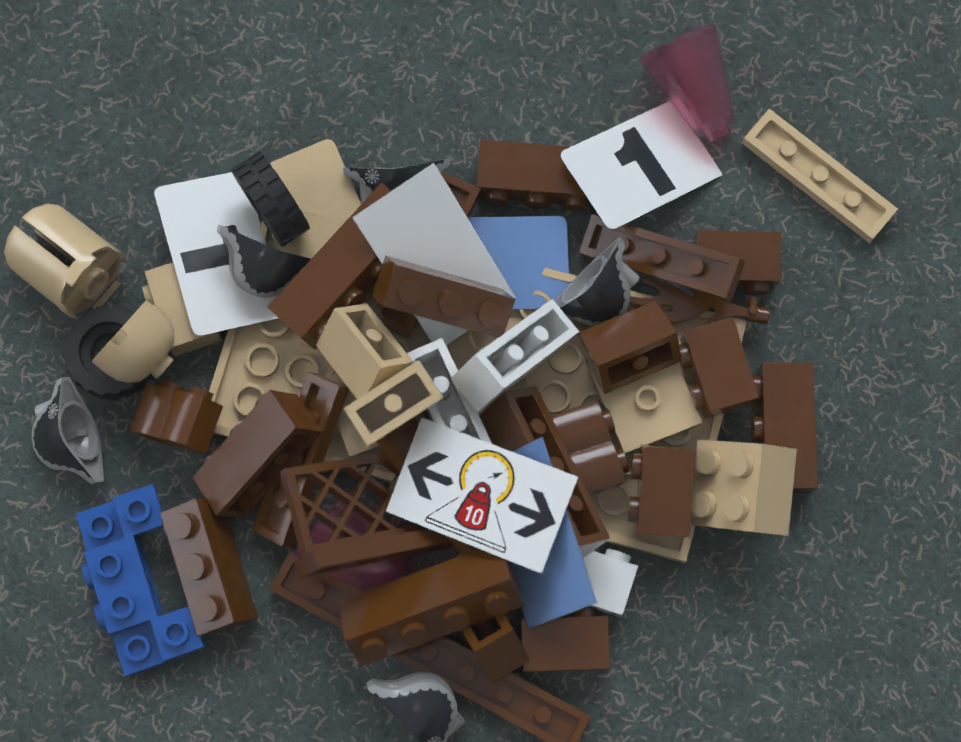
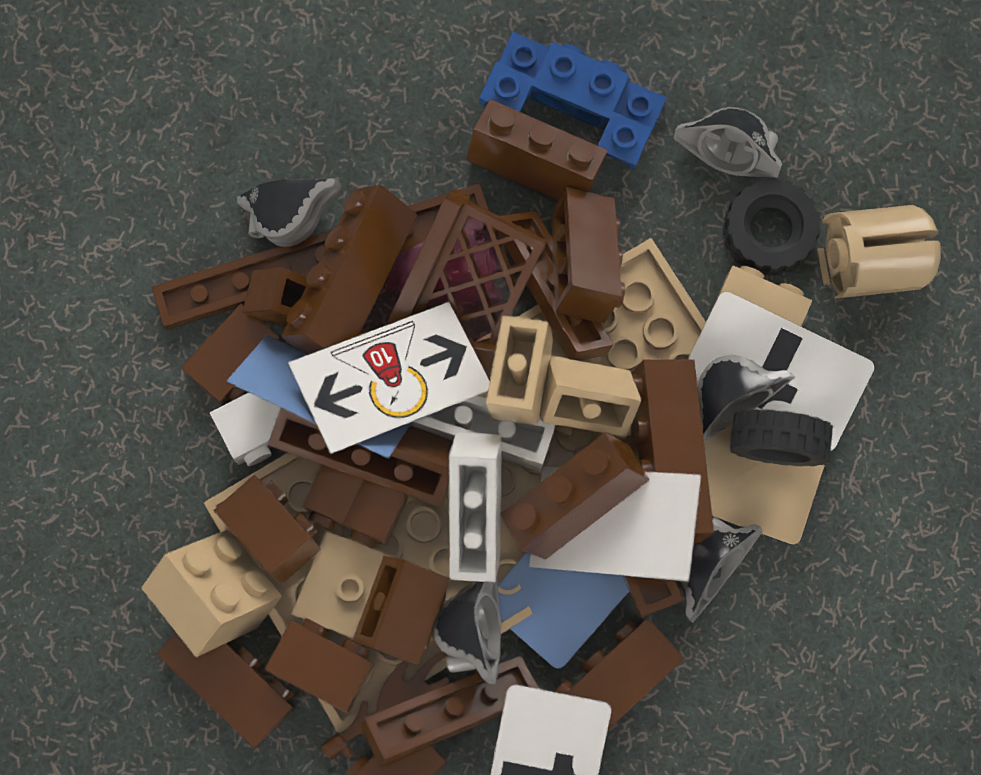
camera: 125 degrees right, 0 degrees up
tan cylinder [91,299,175,383] -> none
reddish brown brick [129,380,223,454] -> none

